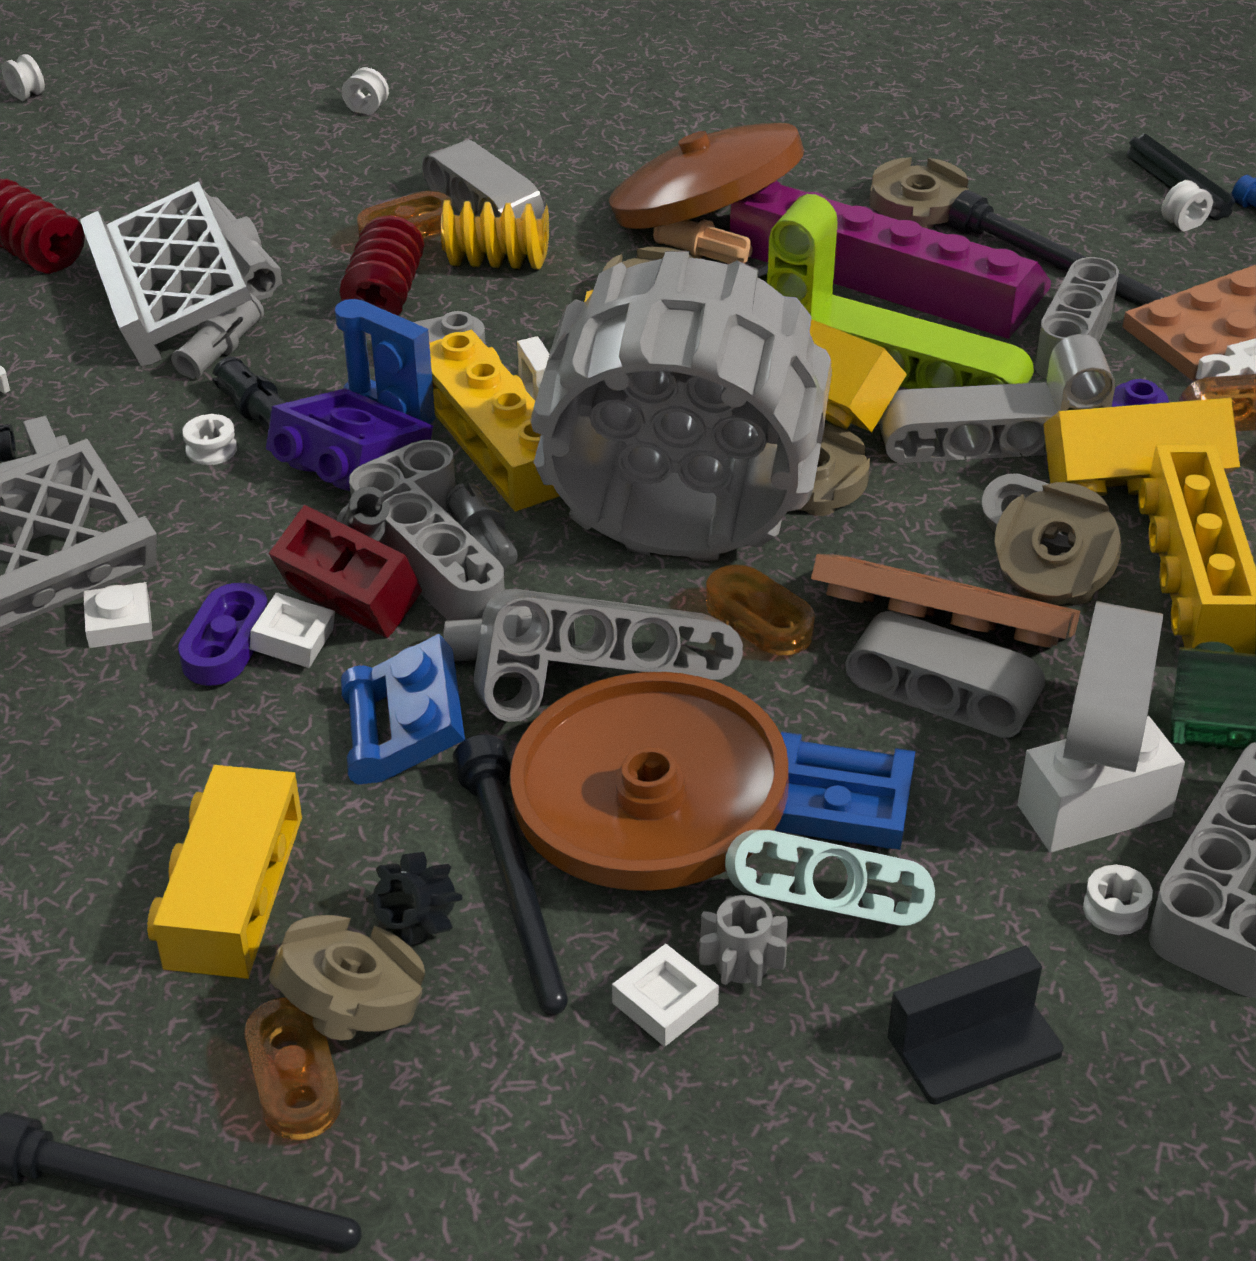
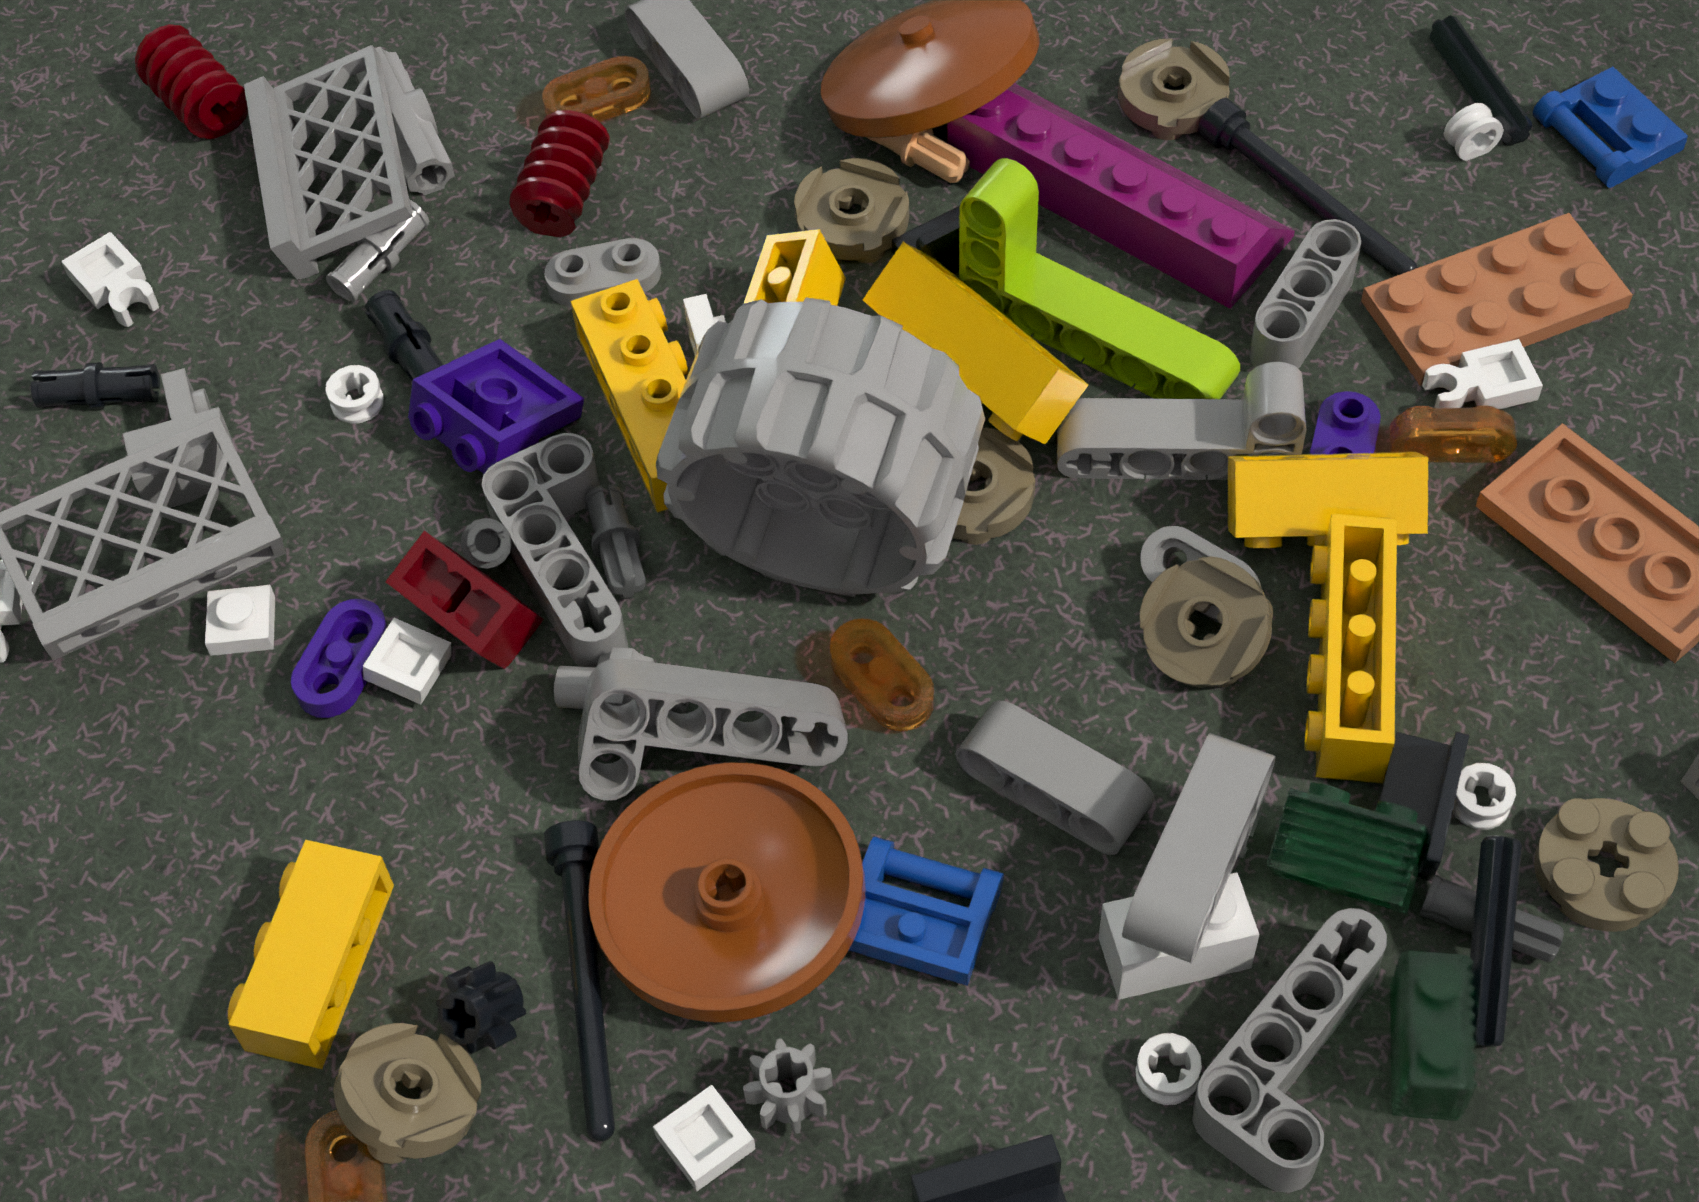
camera: 10 degrees right, 15 degrees up
blue plate [335,299,435,424] -> none
blue plate [341,634,465,785] -> none
yellow piece [441,200,549,270] -> none
light aqua beam [725,830,935,926] -> none
nougat plate [811,554,1080,648] -> none

